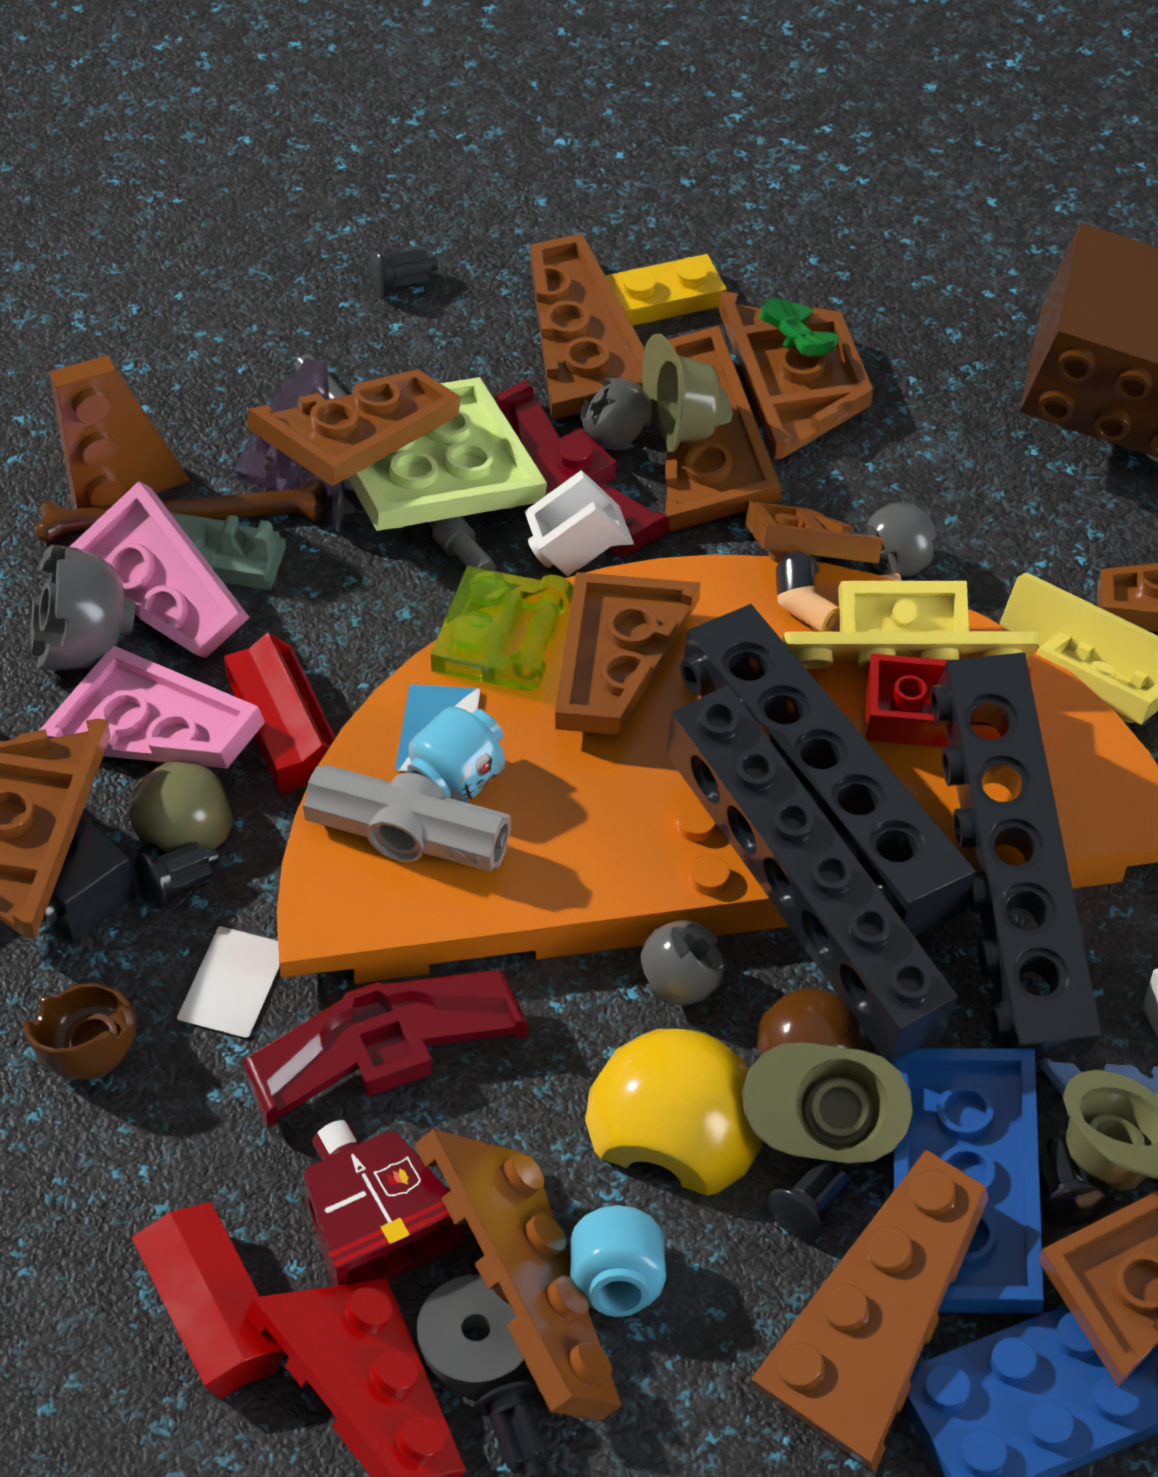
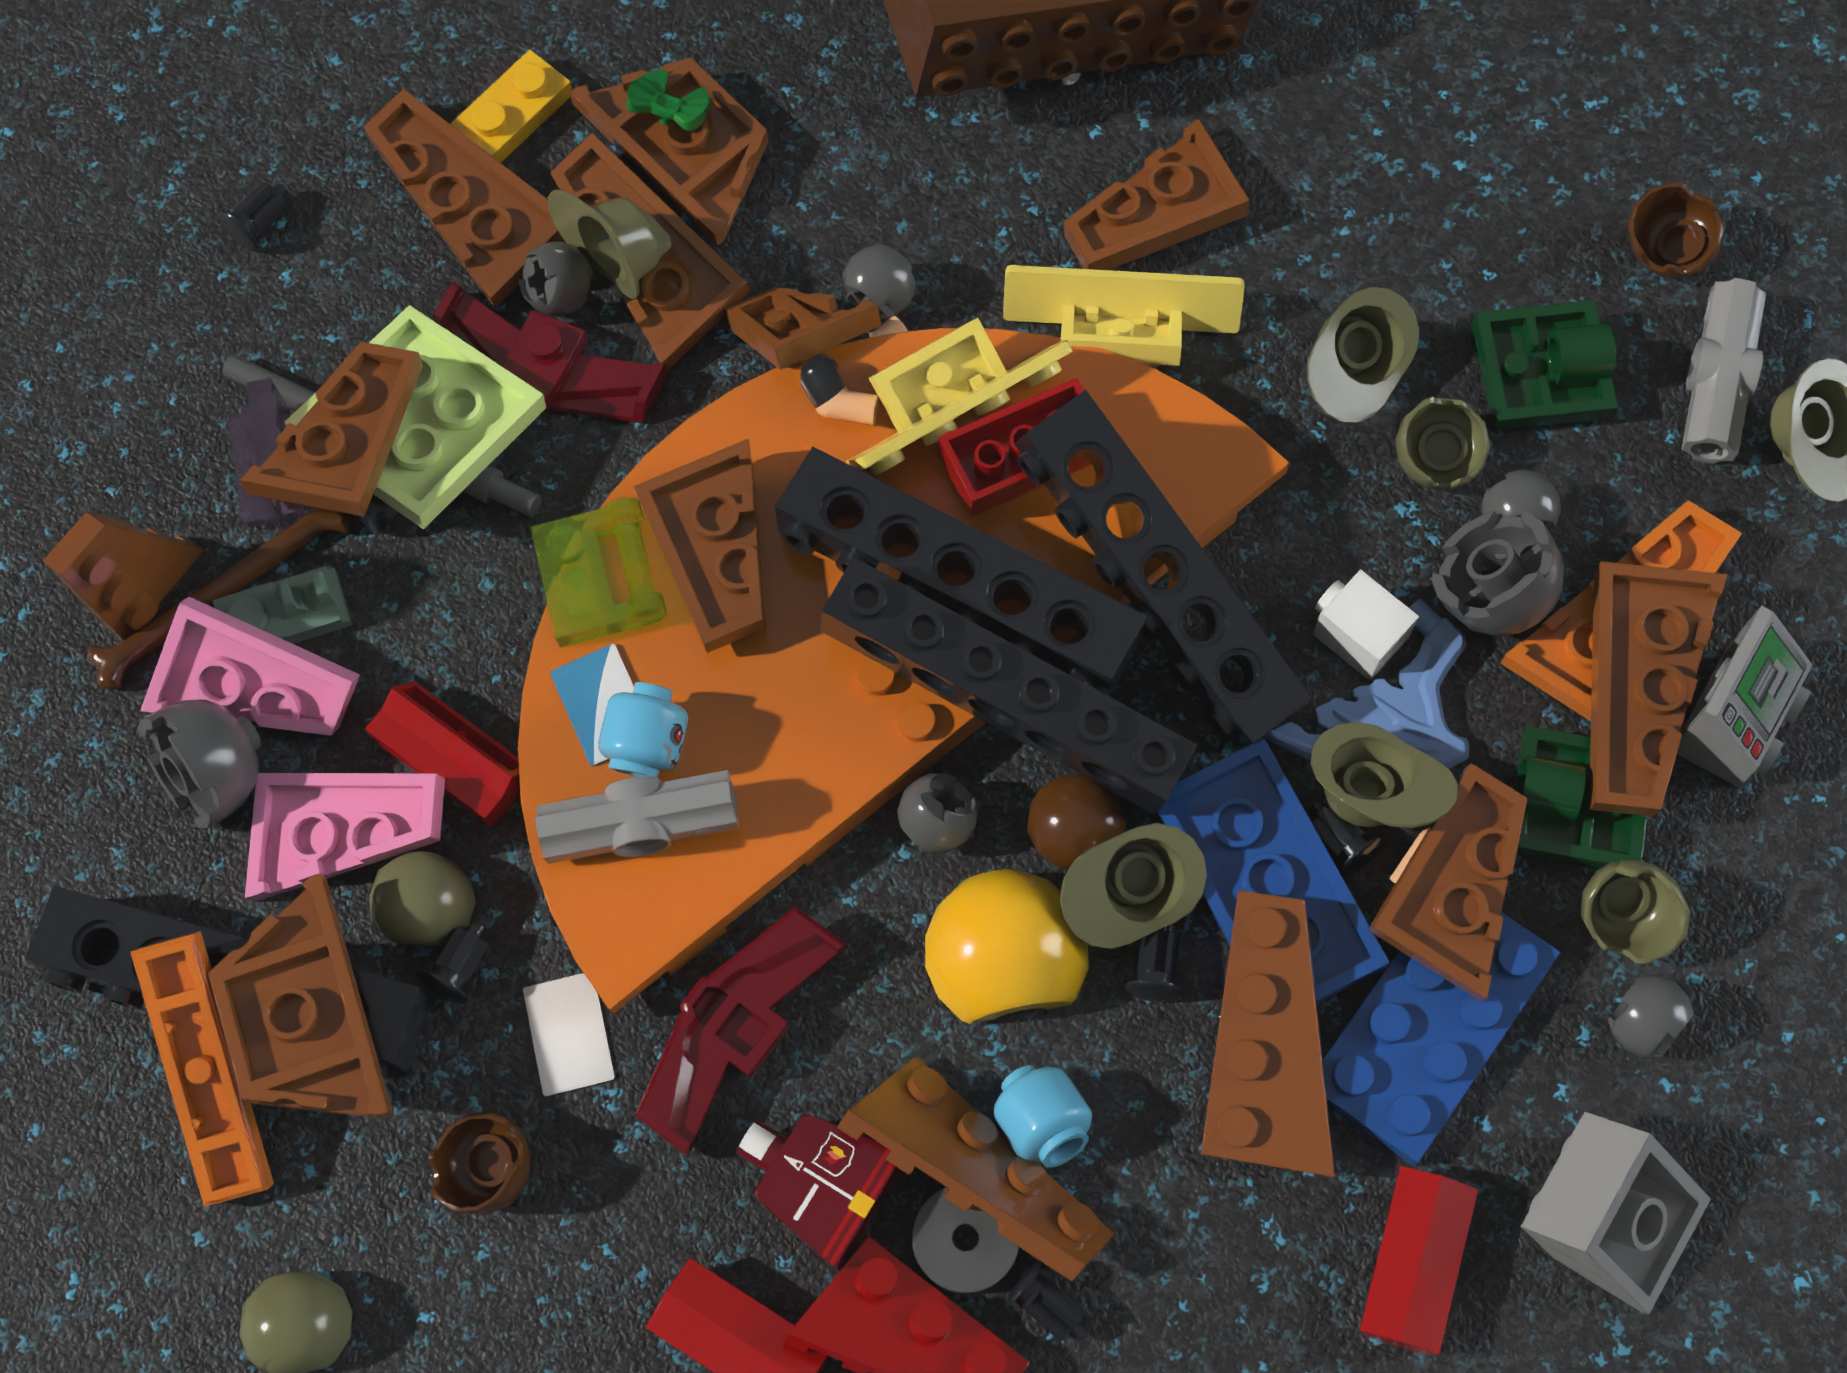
camera: 25 degrees left, 20 degrees up
white window [525,470,634,576] -> none

